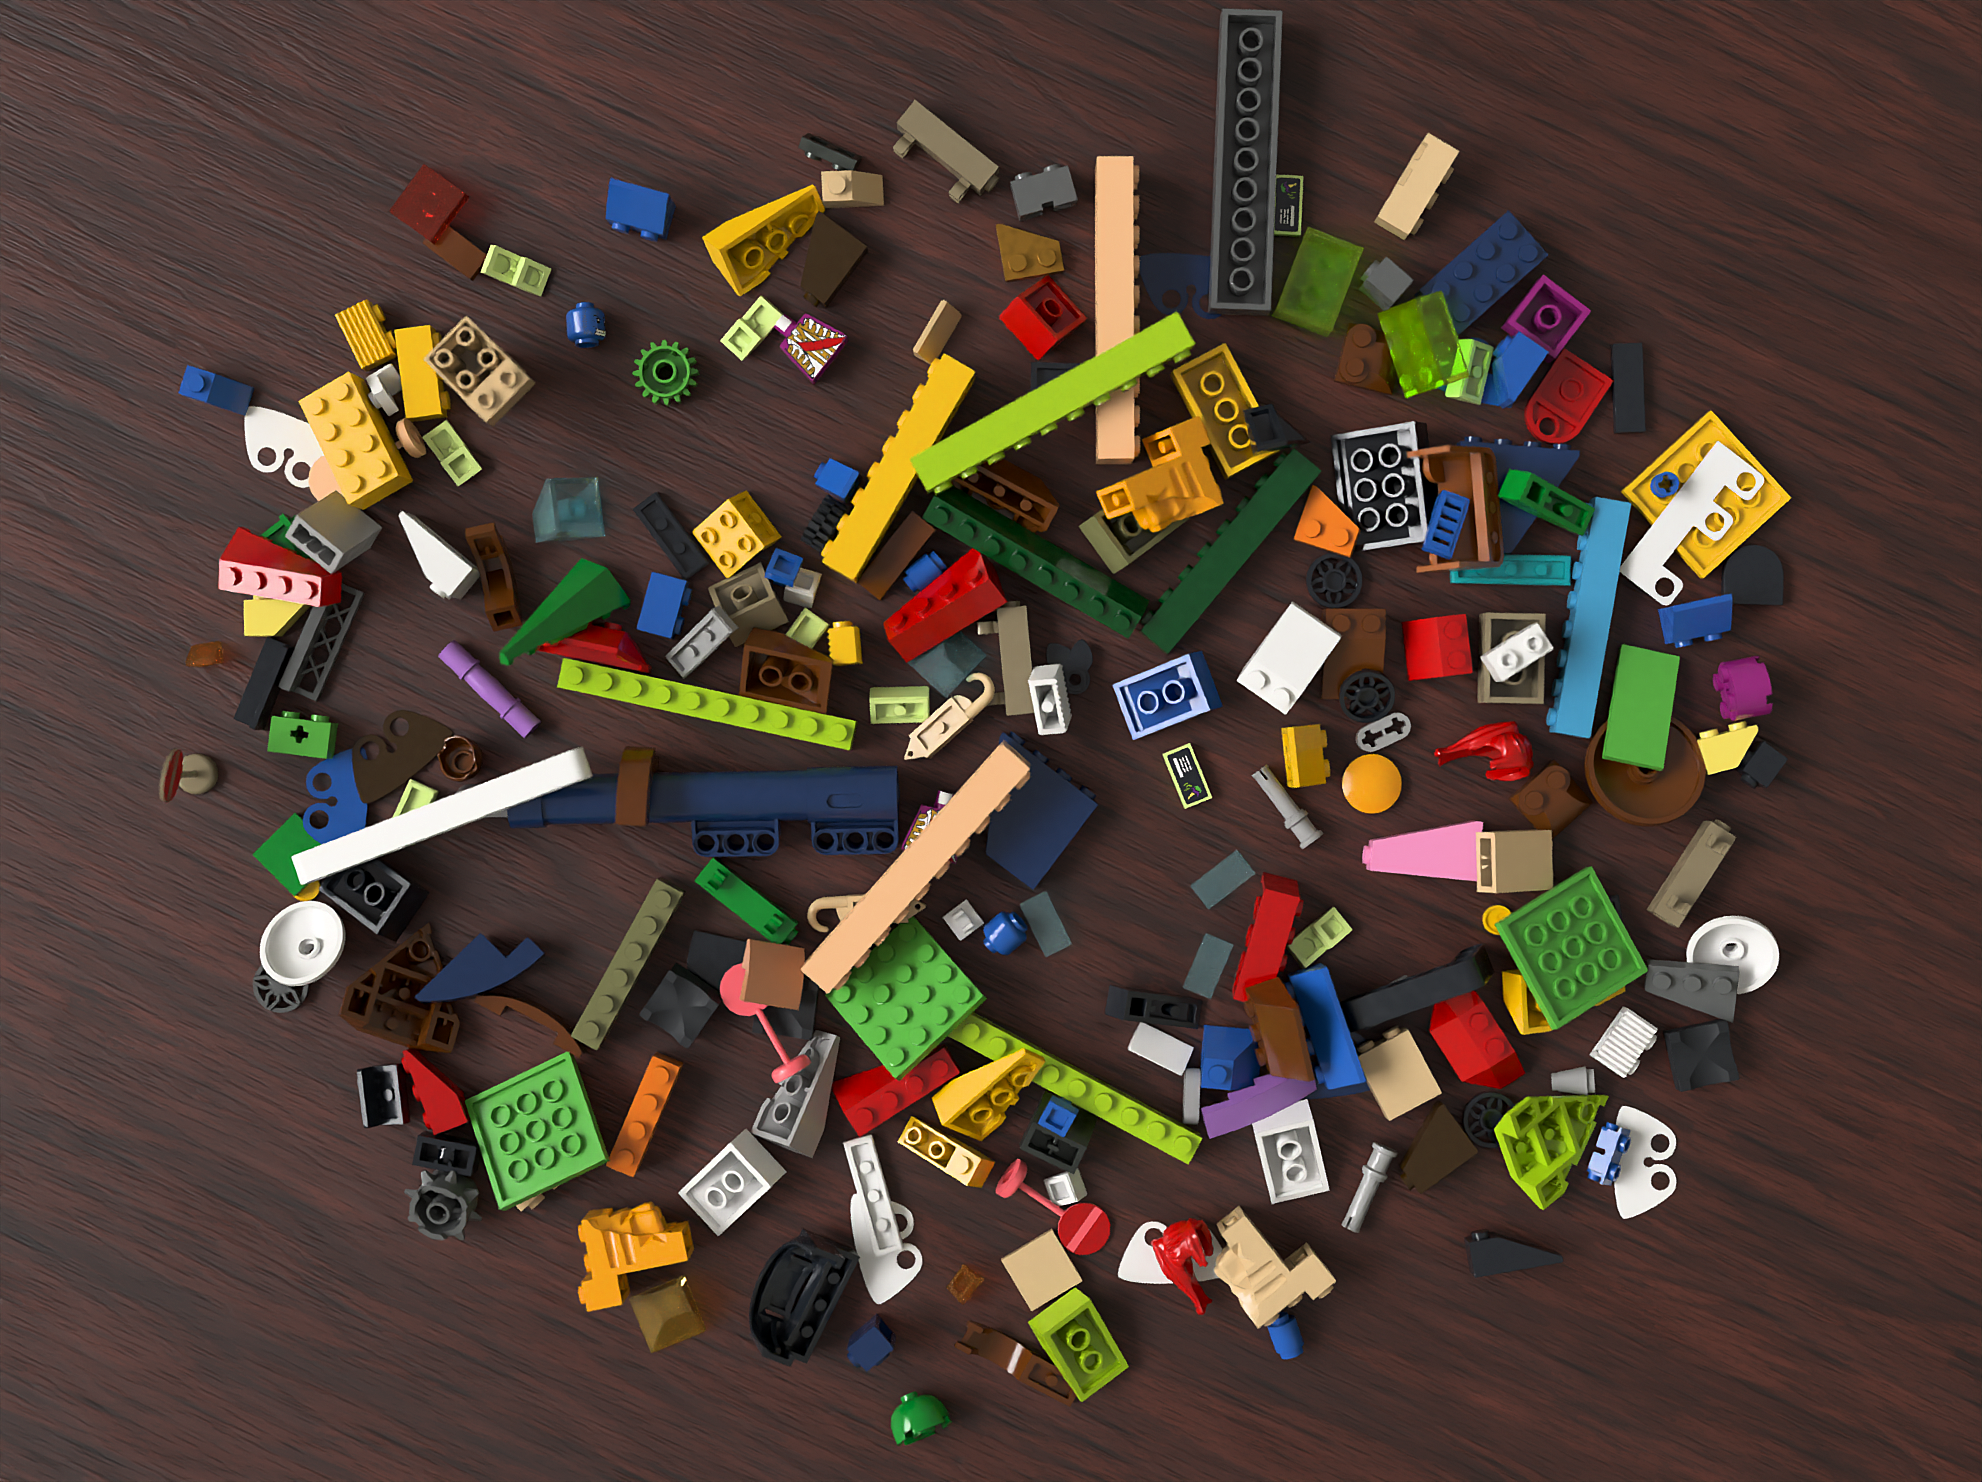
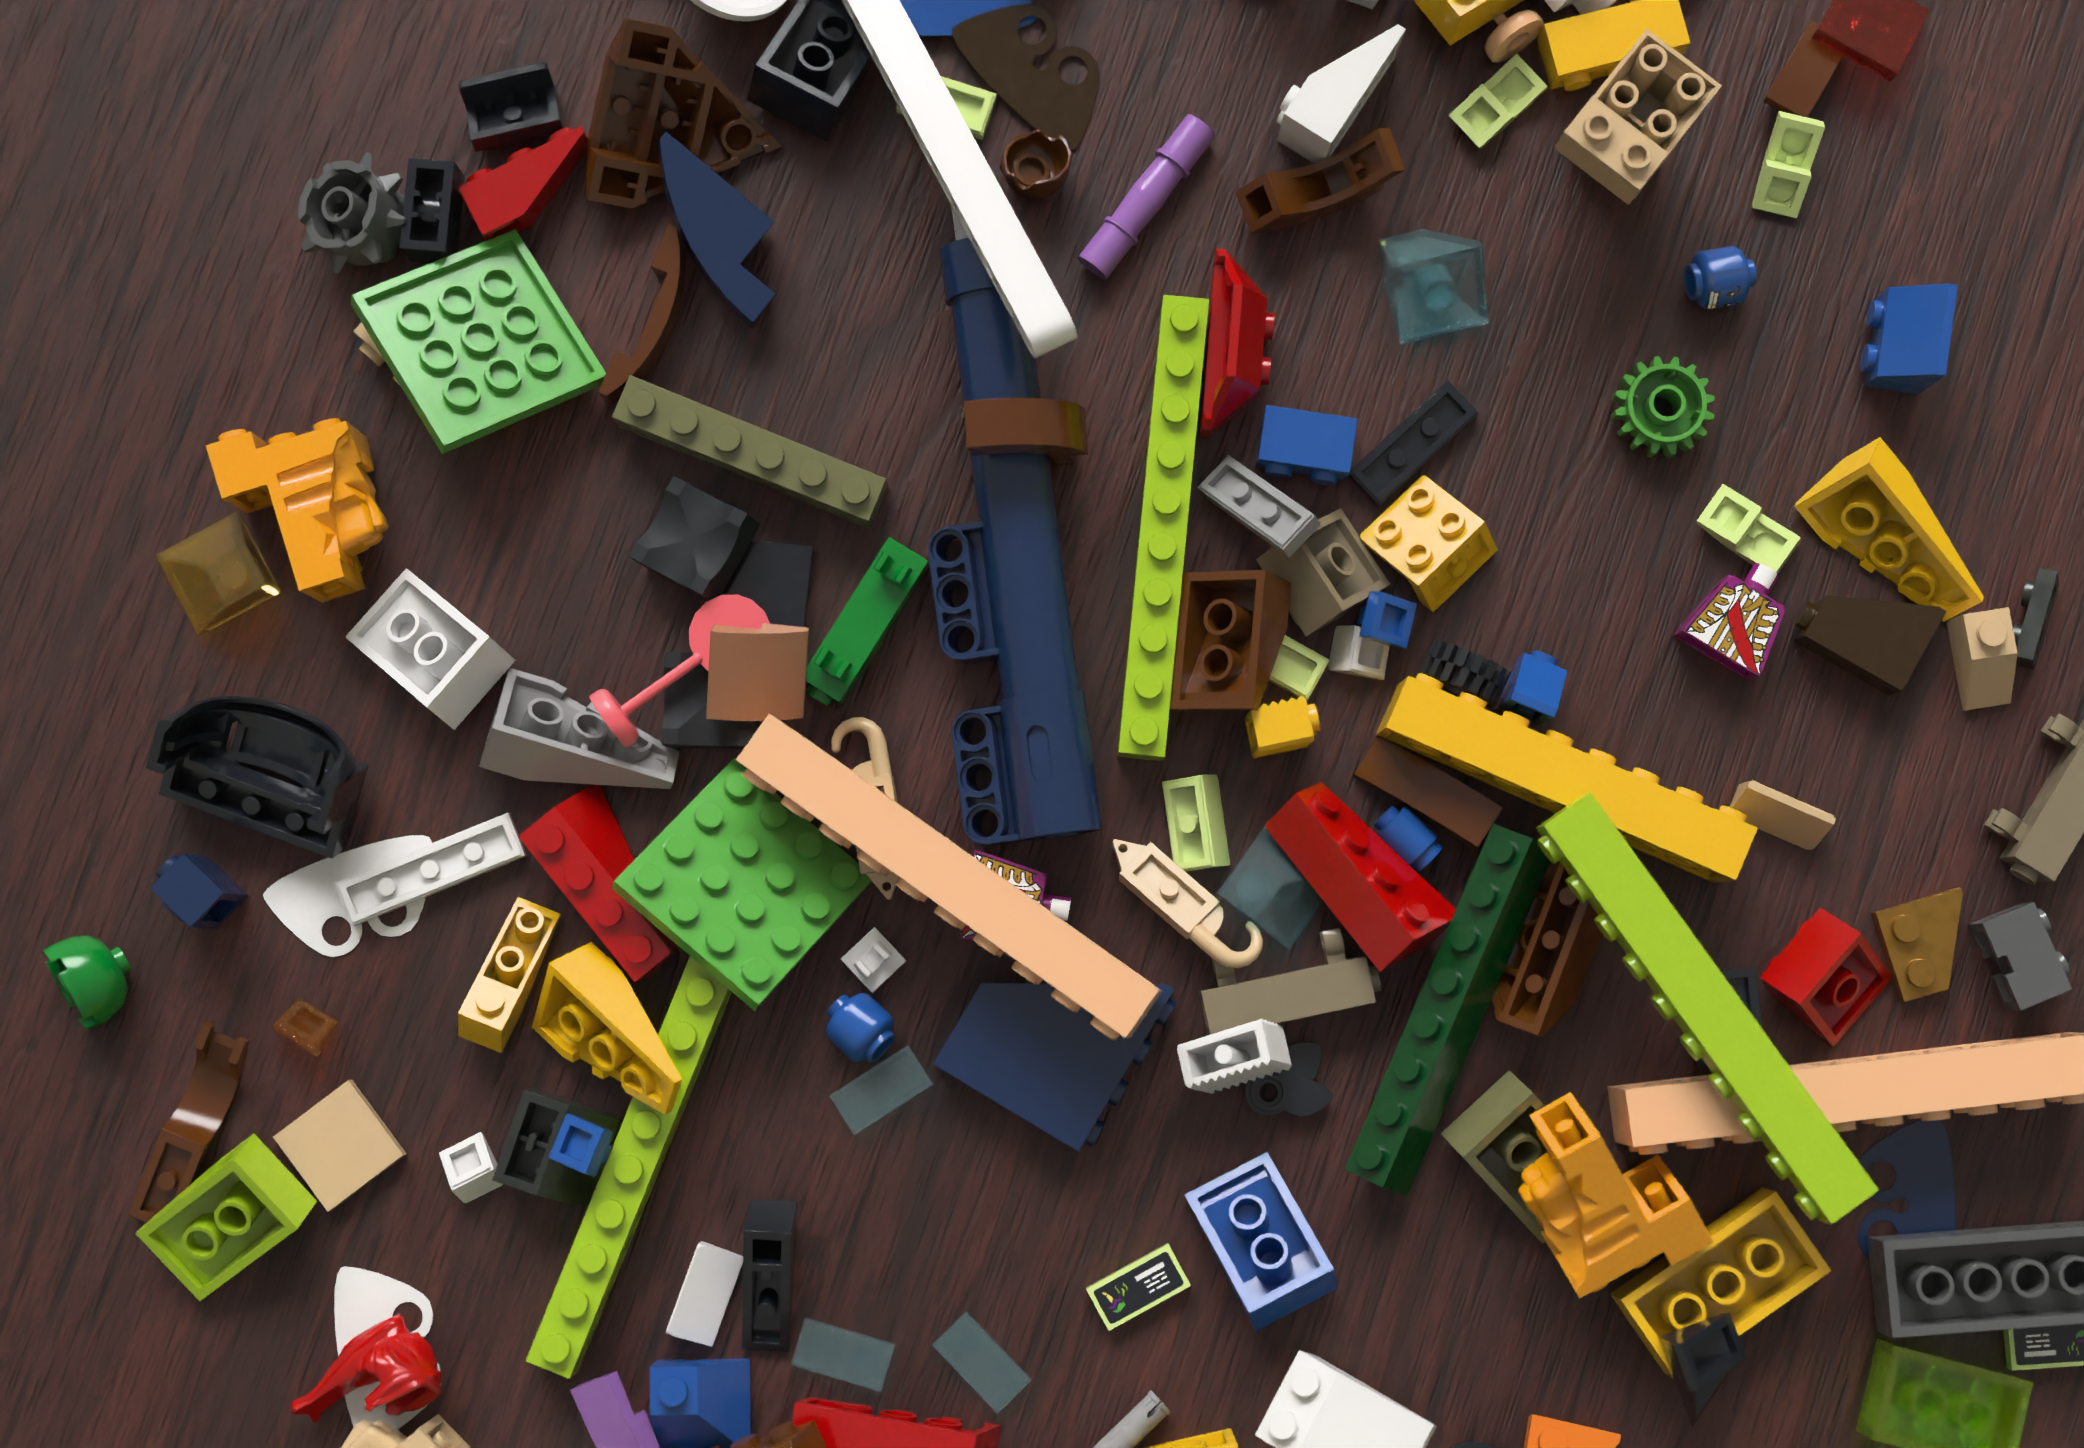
camera: 85 degrees right, 5 degrees down
green wedge [500,558,631,666] -> none
orange brick [606,1052,684,1177] -> none
piece [996,1159,1110,1255] -> none
dark green brick [1139,448,1321,655] -> none
light grey beam [1182,1068,1201,1125] -> none

